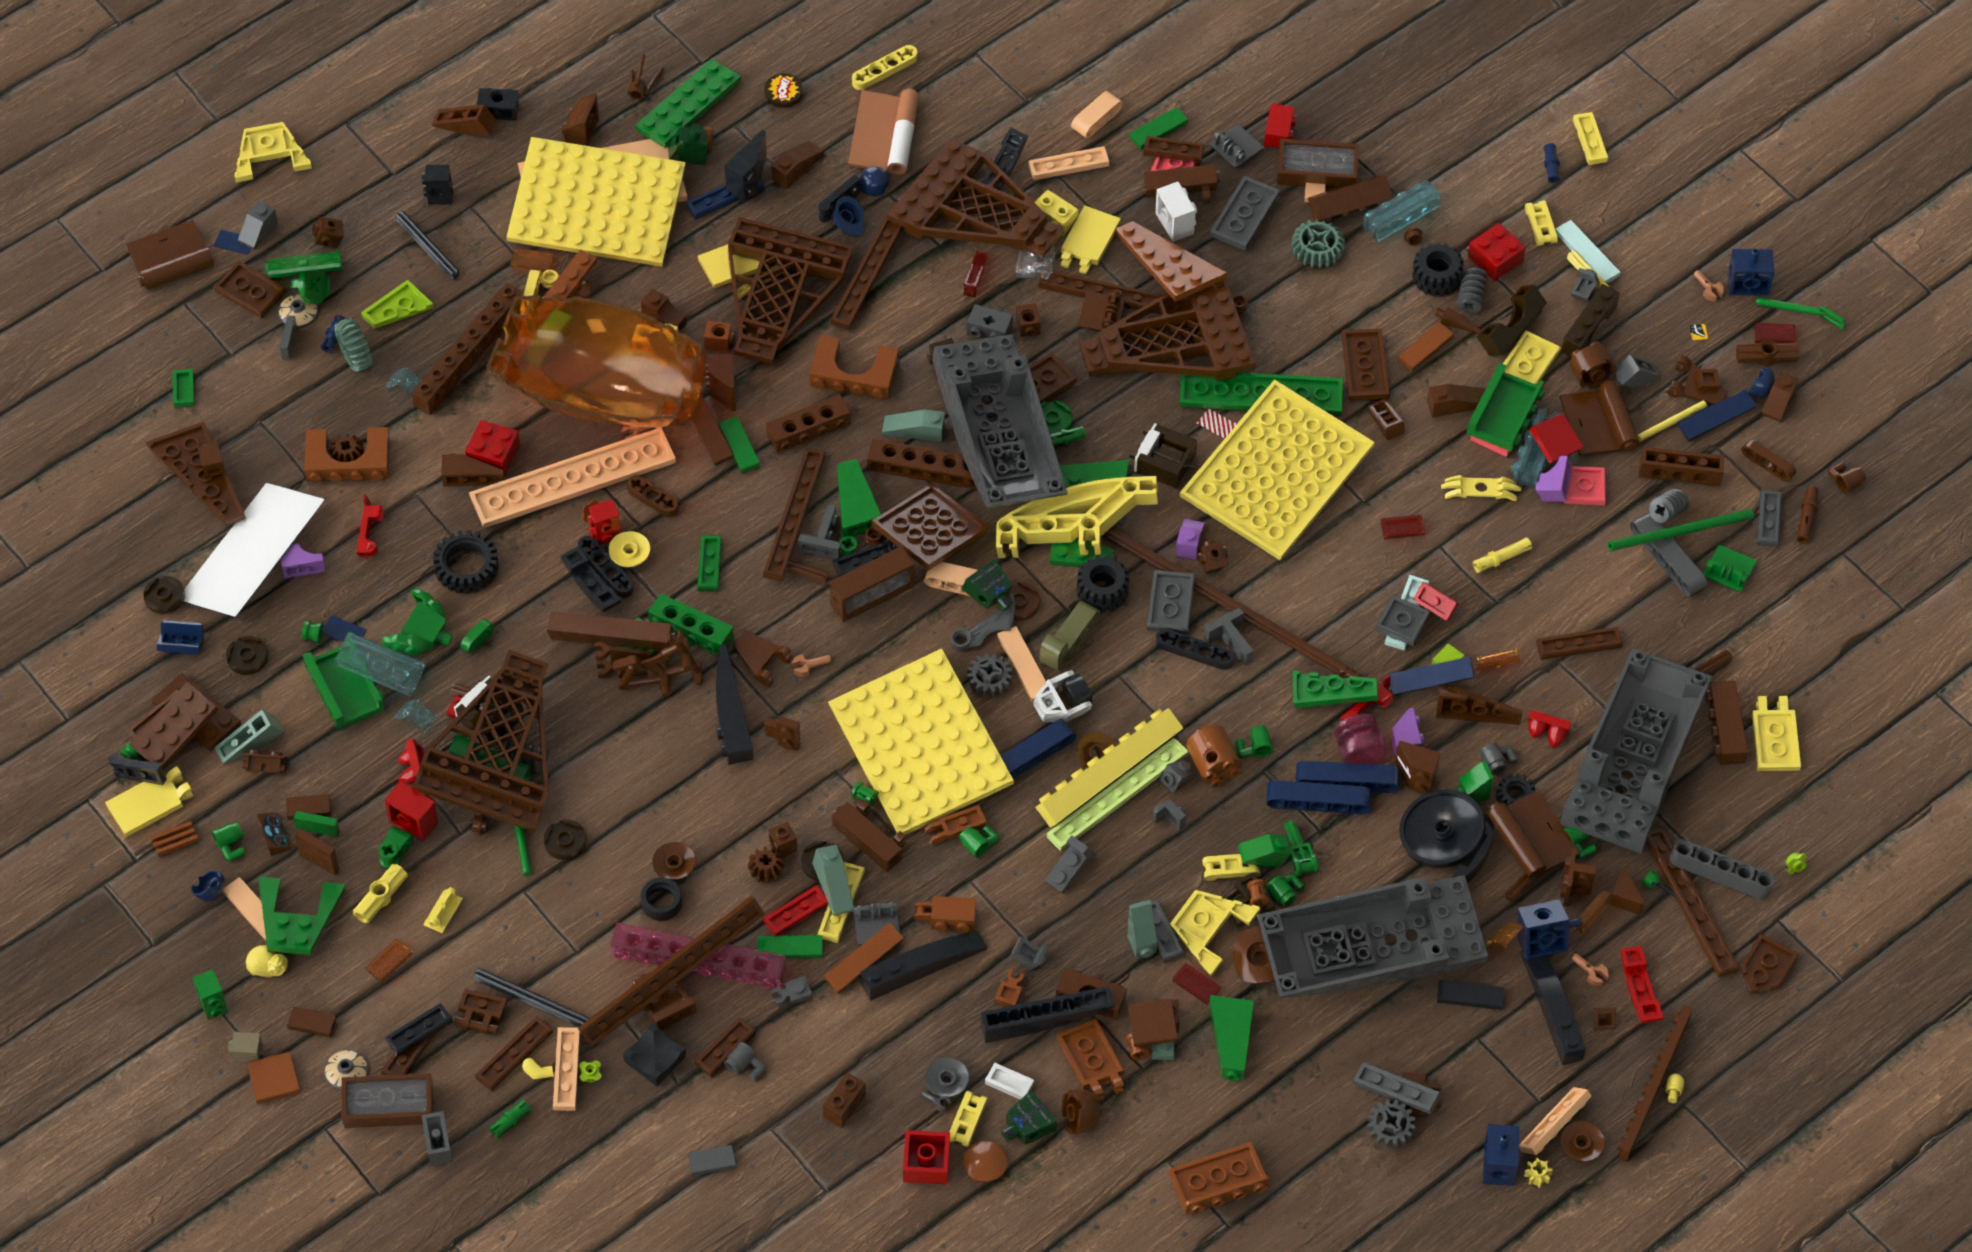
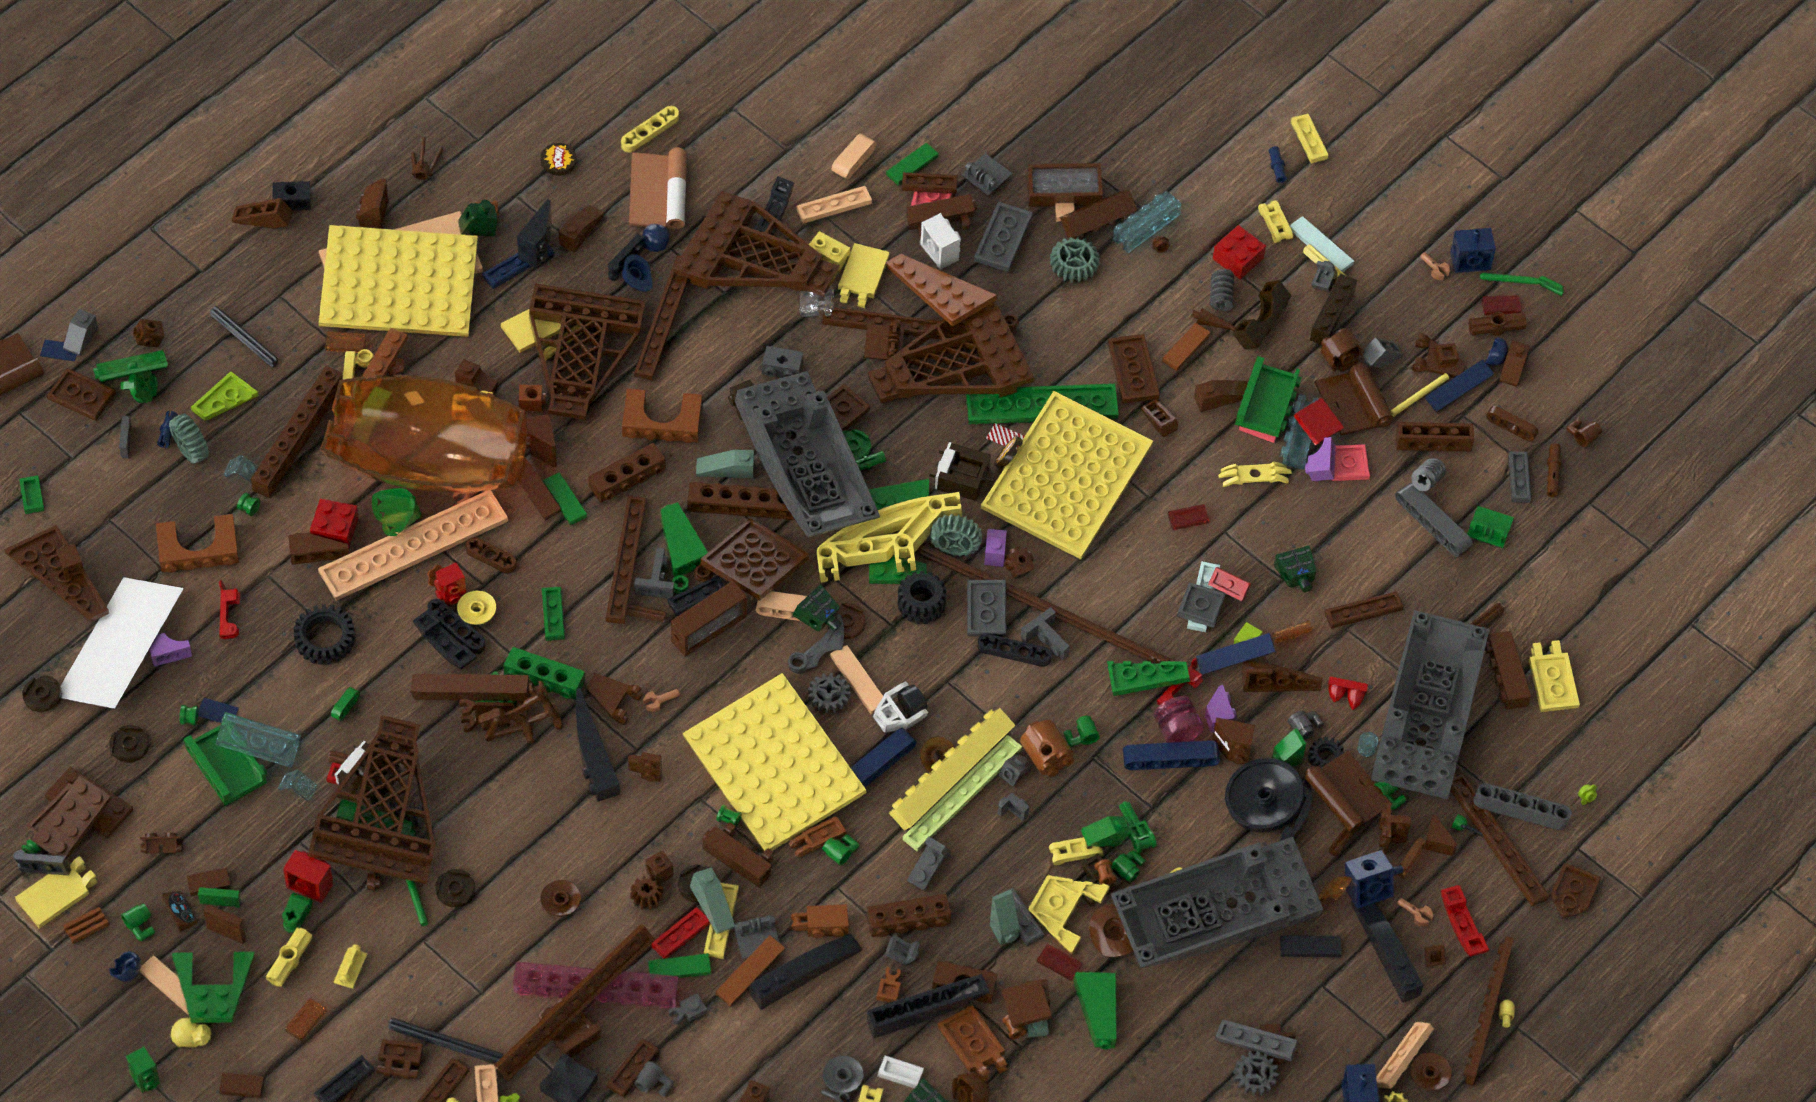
camera: 10 degrees left, 0 degrees up
dark blue bracket [157,620,204,655] -> none
sand green slope [215,709,284,764] -> none
light yellow wing [234,122,312,182] -> none
tan dish [278,294,318,328] -> none
reddish brown gear [329,434,365,462] -> none
green torso [382,588,453,656] -> none
red tile [397,738,424,783] -> none
black brick [422,165,453,205] -> none
green plate [635,58,741,148] -> none
black tyre [640,877,682,921] -> none
clear red piece [963,251,988,298] -> none
reddish brown brick [1016,303,1041,337] -> none
olive beam [1040,600,1100,671] -> none
red brick [1264,103,1297,148] -> none
dark blue beam [1266,780,1371,814] -> none
black tyre [1412,243,1464,297] -> none
light yellow pin [1473,537,1532,573] -> none
light yellow tile [1503,330,1561,385] -> none
green piece [1607,509,1754,551] -> none
sticker [1689,324,1708,340] -> none
none -> green wheel [237,492,261,516]
none -> green piece [372,488,422,536]
none -> reddish brown brick [867,893,951,937]
none -> sand green gear [930,514,982,557]
none -> dark brown tile [994,435,1023,469]
none -> dark green torso [1274,545,1316,592]
none -> clear light blue wheel [1357,732,1378,757]

